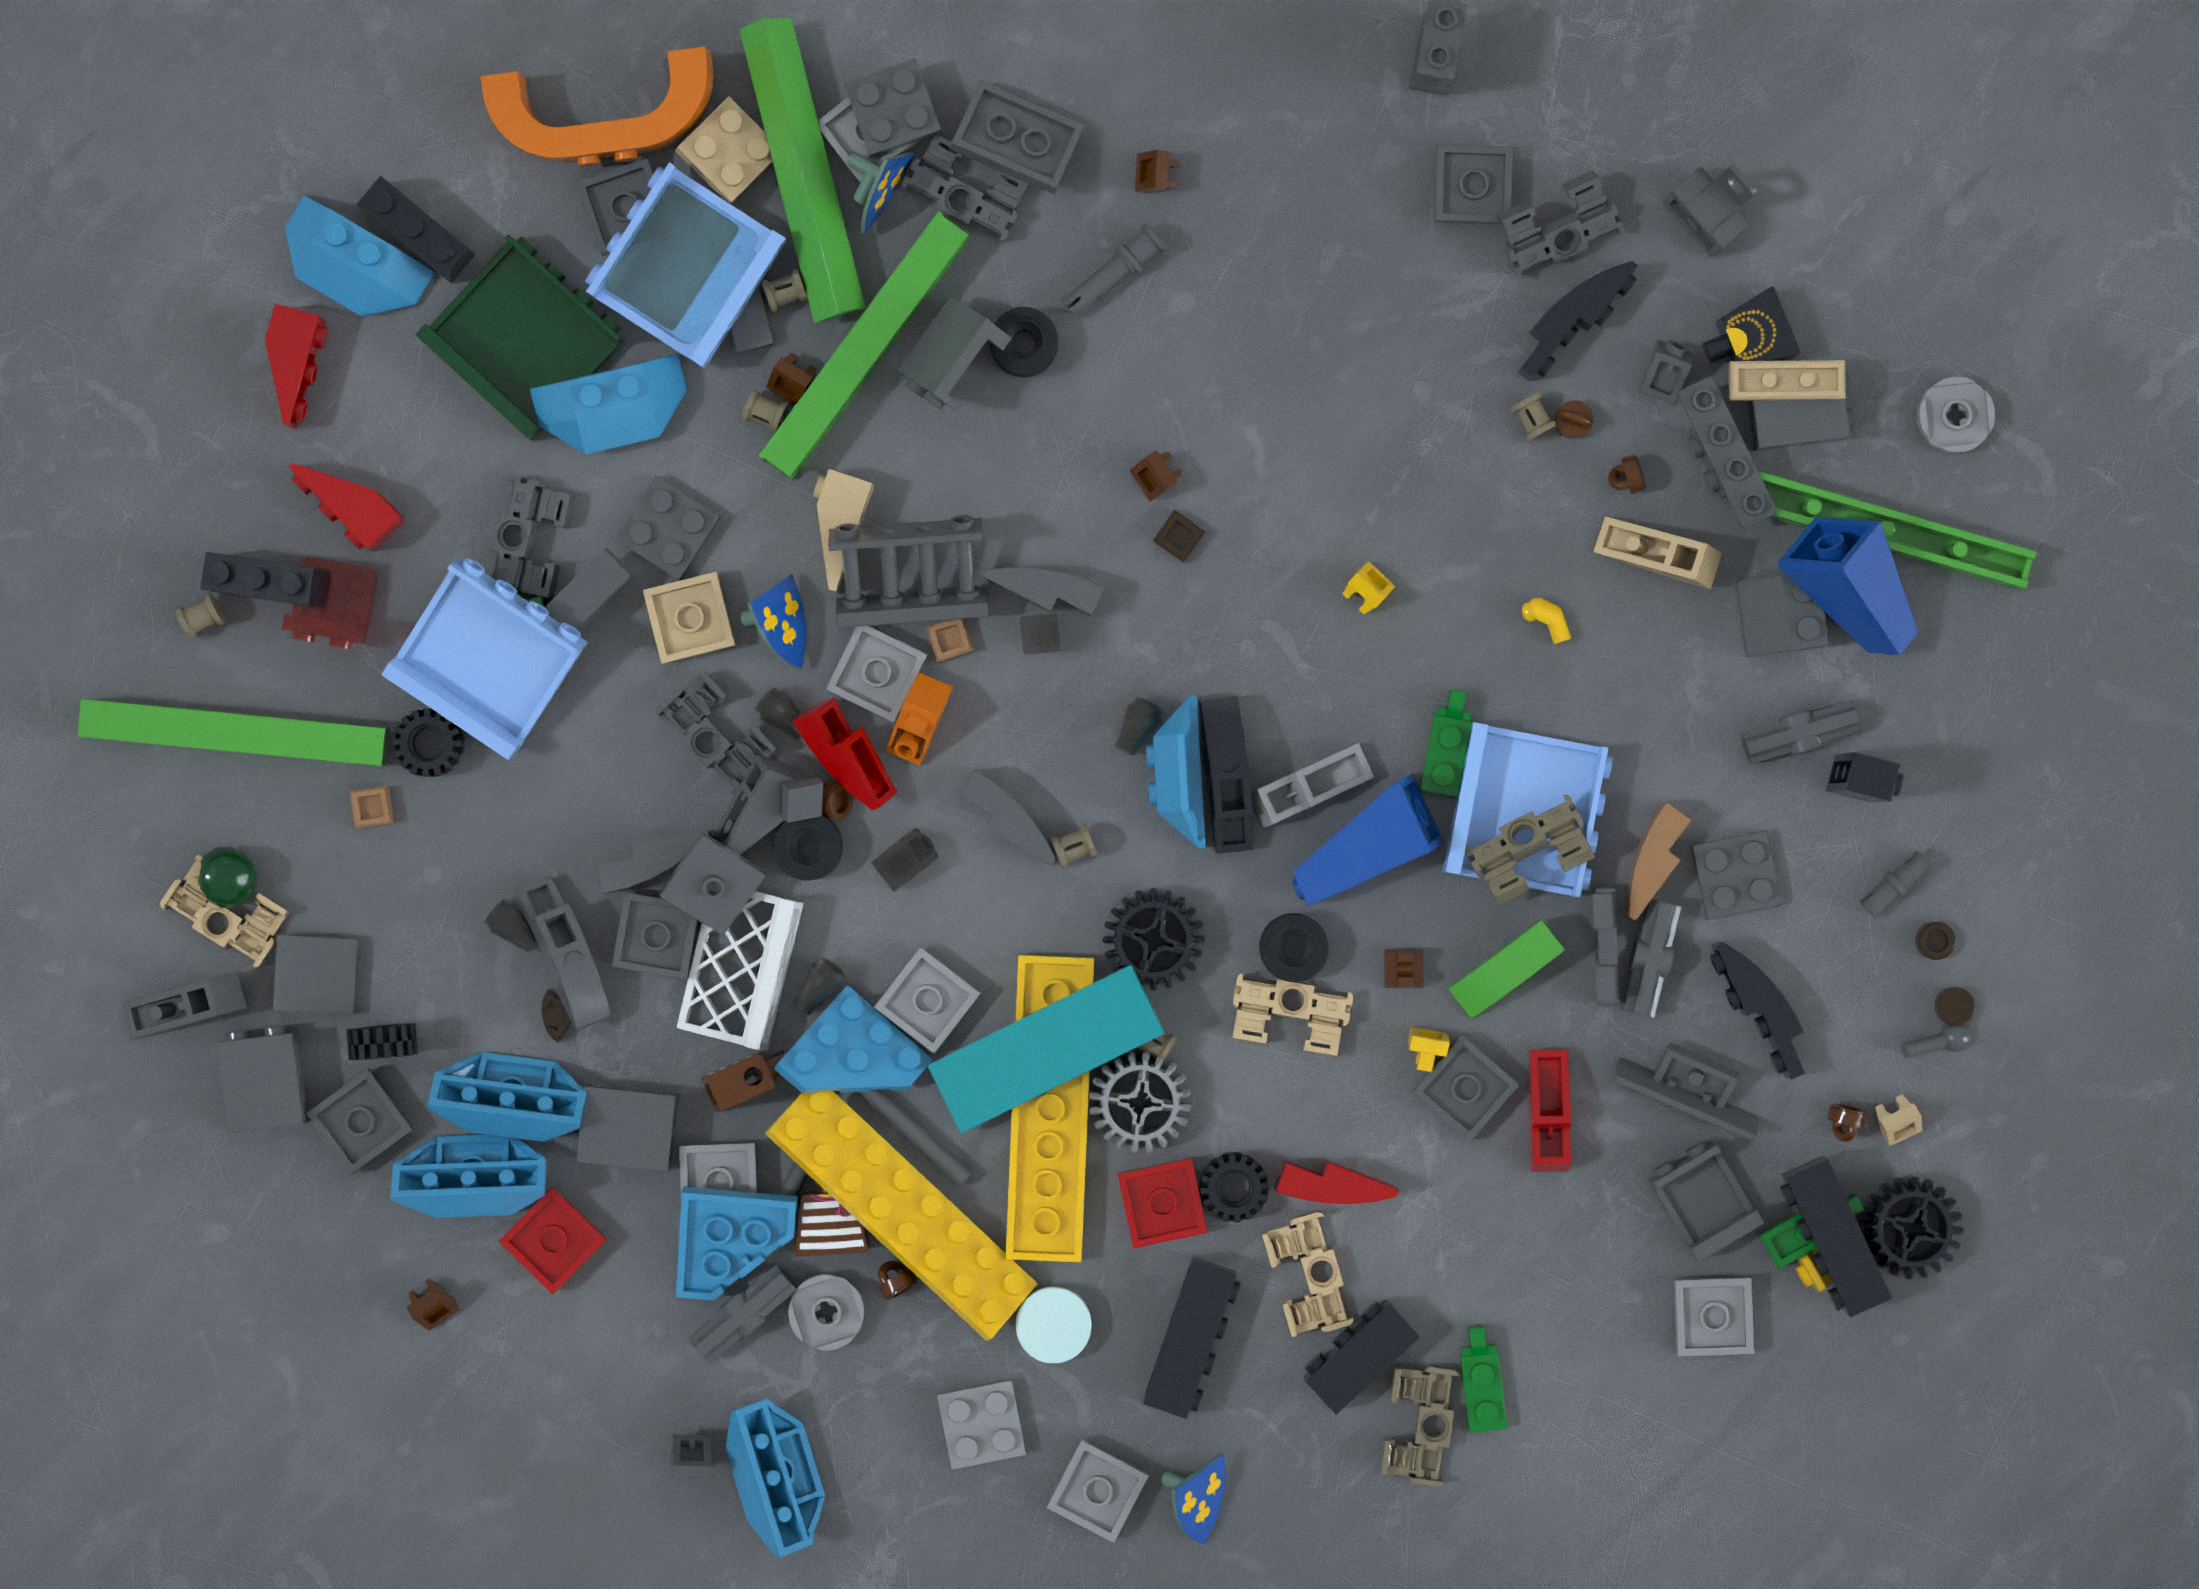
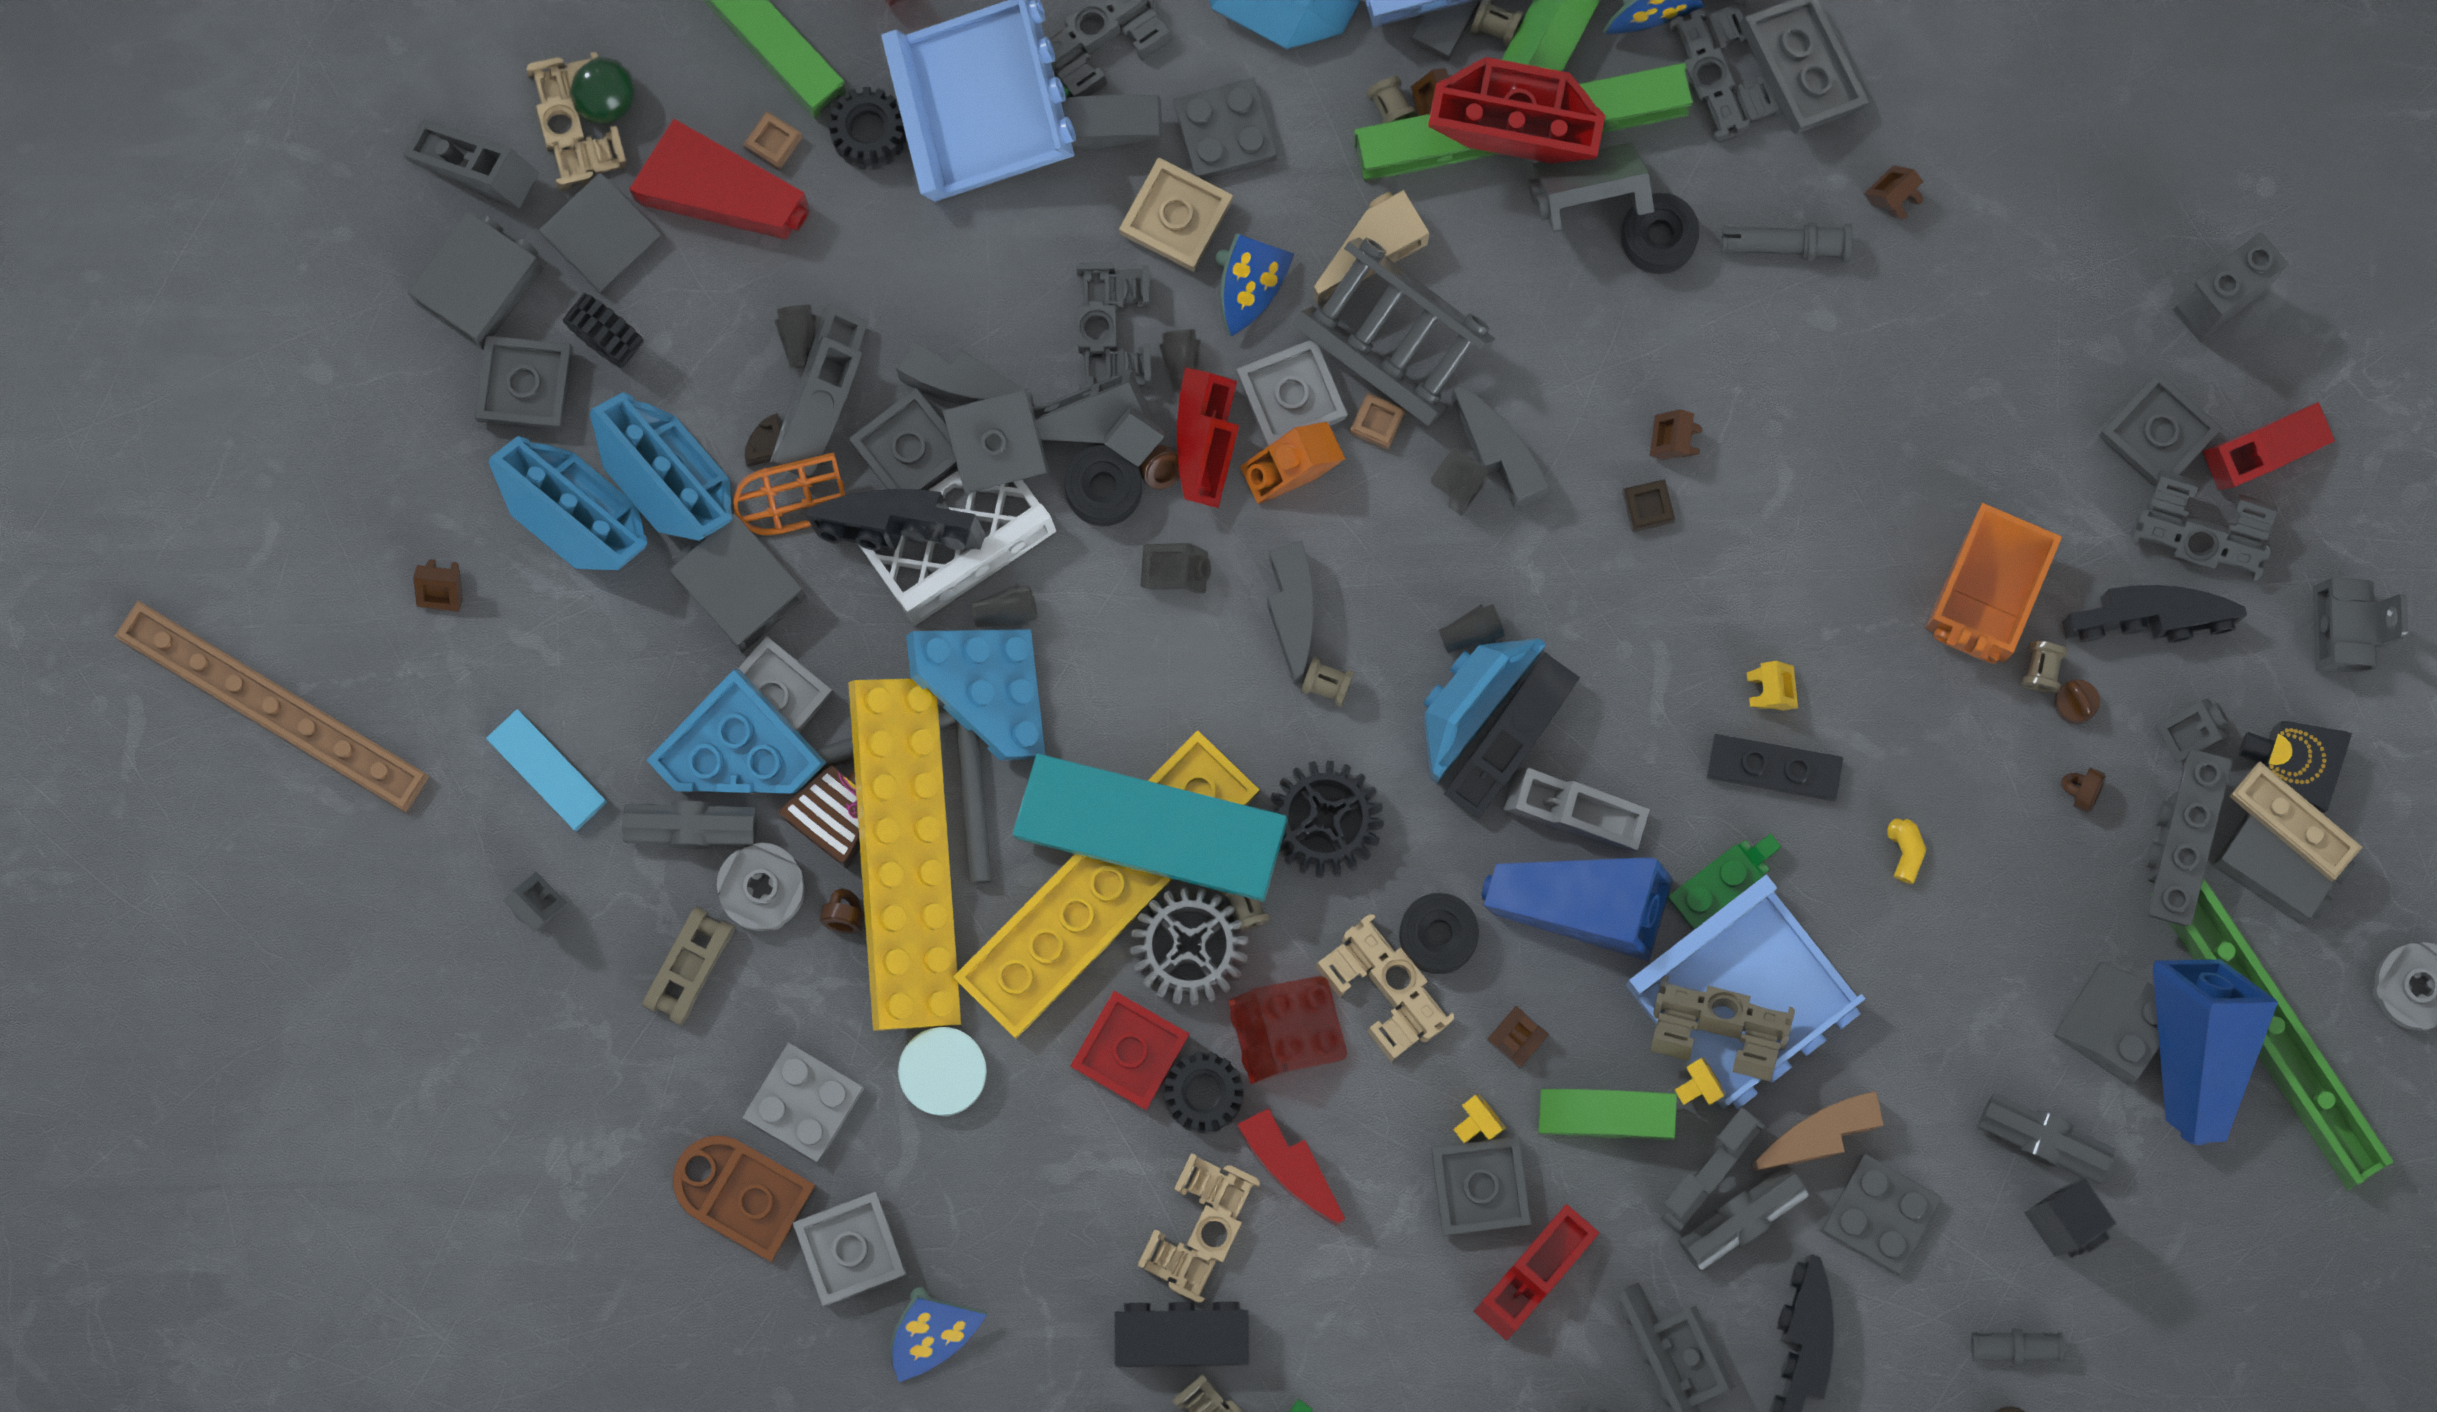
camera: 45 degrees right, 10 degrees down
red plate [498,1186,607,1295] -> none
reddish brown torso [701,1050,786,1112] -> none
dark azure wedge [725,1398,825,1558] -> none
light grey plate [874,947,981,1053] -> none
black brick [1143,1256,1241,1419] -> none
tan slope [1593,516,1722,589] -> none
none -> medium nougat tile [114,601,429,813]
none -> medium azure tile [486,709,608,832]
none -> red slope [629,119,809,240]
none -> dark tan plate [642,906,735,1026]
none -> dark orange tile [673,1136,817,1263]
none -> orange window [733,452,846,535]
none -> black slope [806,489,986,550]
none -> clear red bracket [1228,976,1347,1085]
none -> red wedge [1428,57,1605,164]
none -> yellow tile [1675,1057,1727,1105]
none -> black plate [1707,734,1843,801]
none -> orange piece [1925,502,2062,664]
none -> red slope [2202,402,2335,491]

